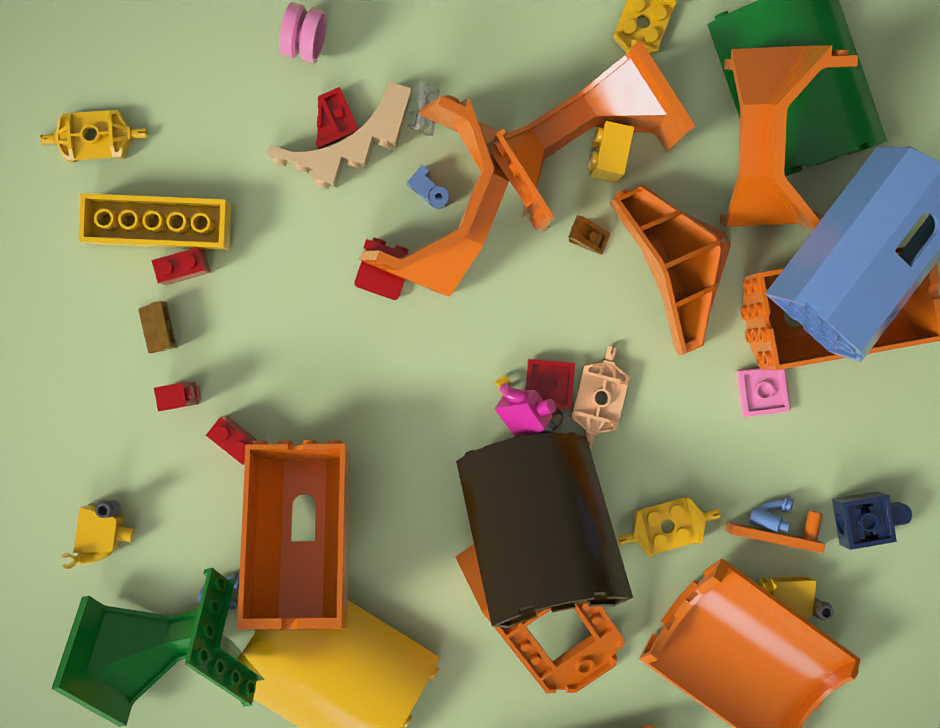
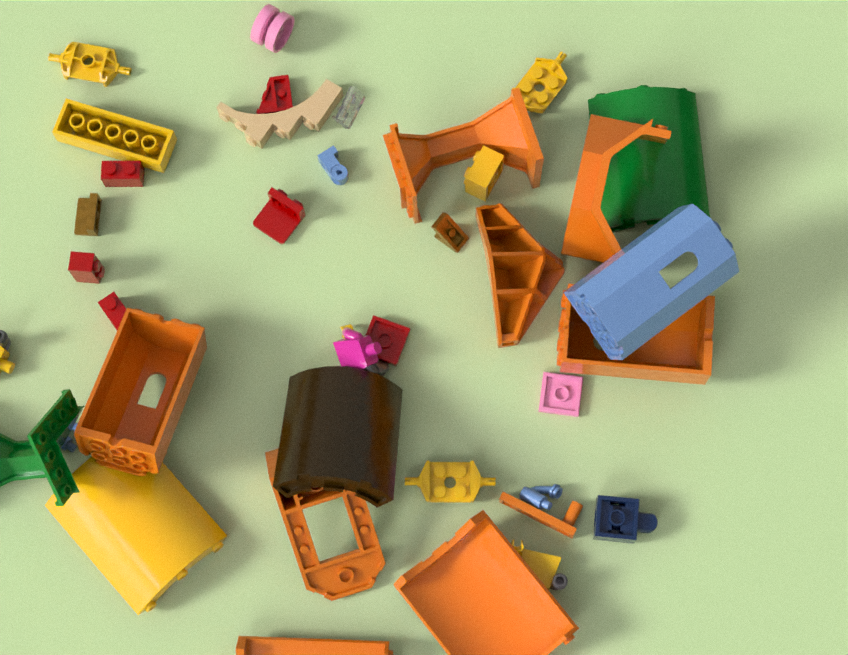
camera: 20 degrees right, 15 degrees down
orange panel [359,95,509,297] -> none
light nougat plate [570,346,630,449] -> none

